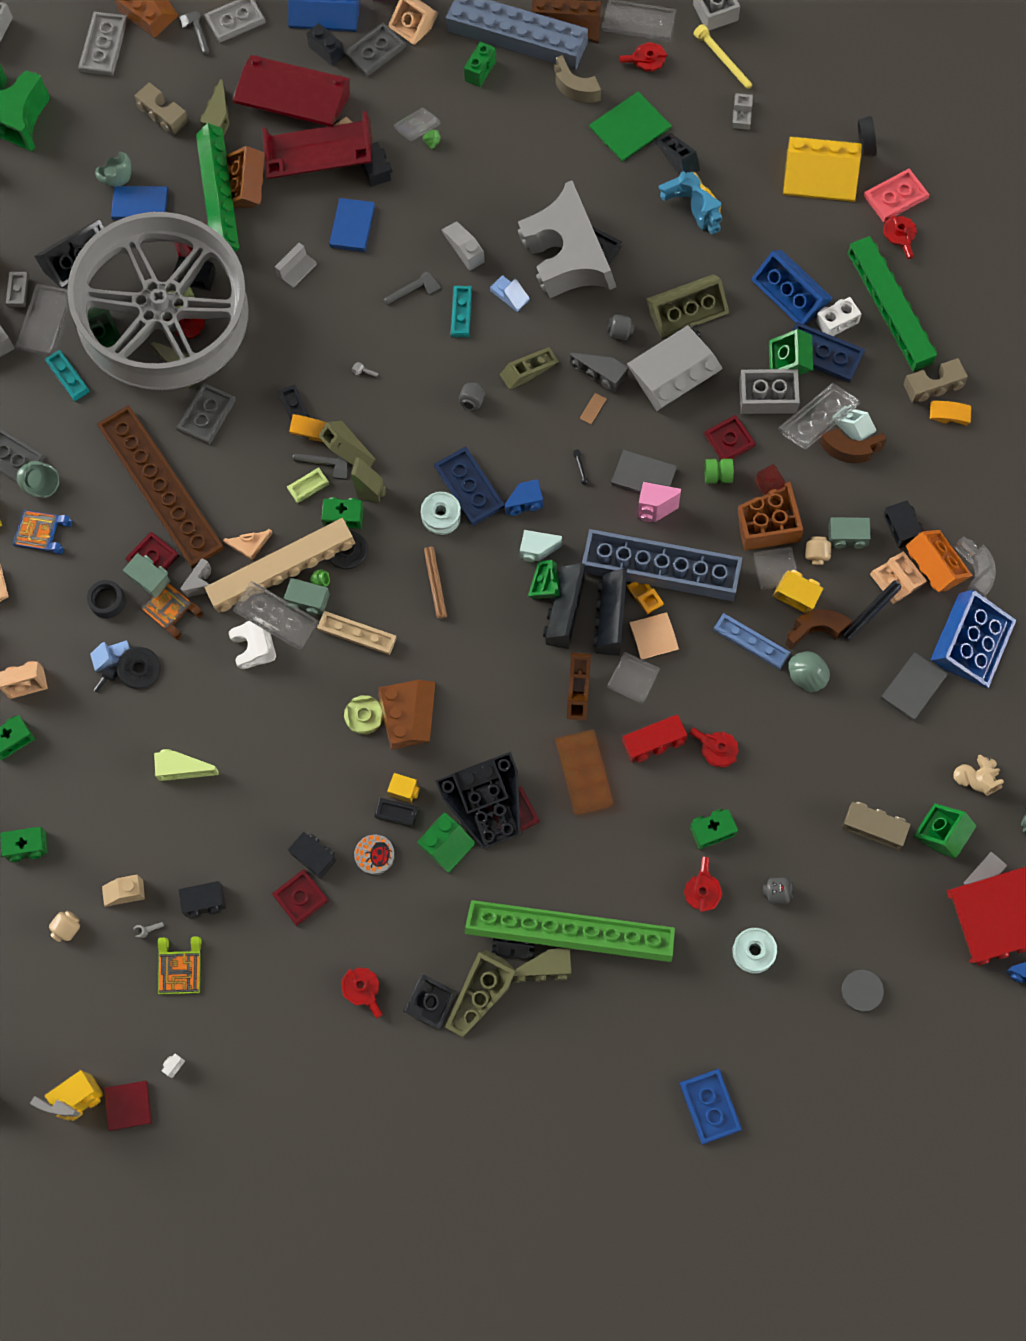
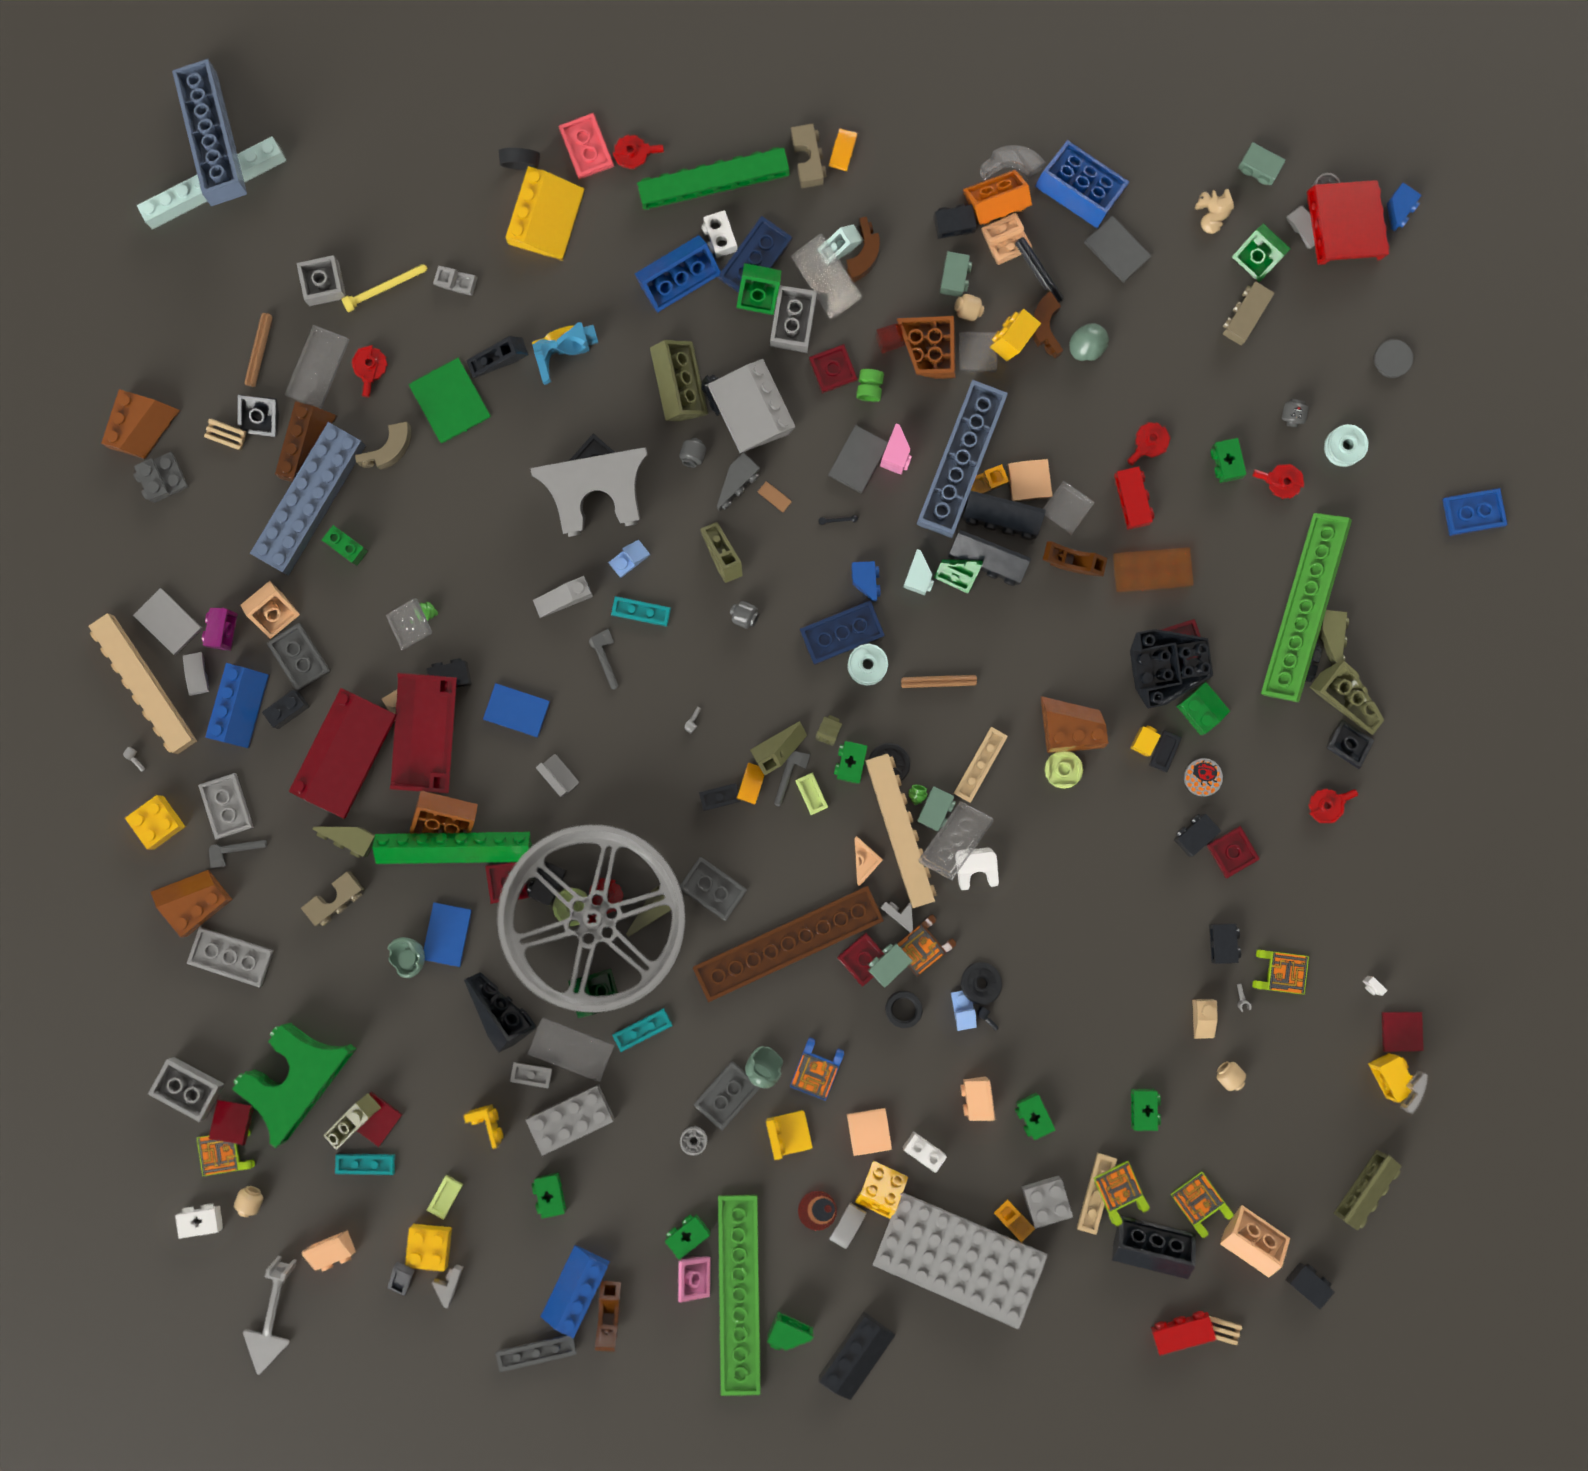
camera: 90 degrees left, 15 degrees up
yellowish green slope [154,749,219,781] -> none
medium blue tile [713,613,791,670] -> none

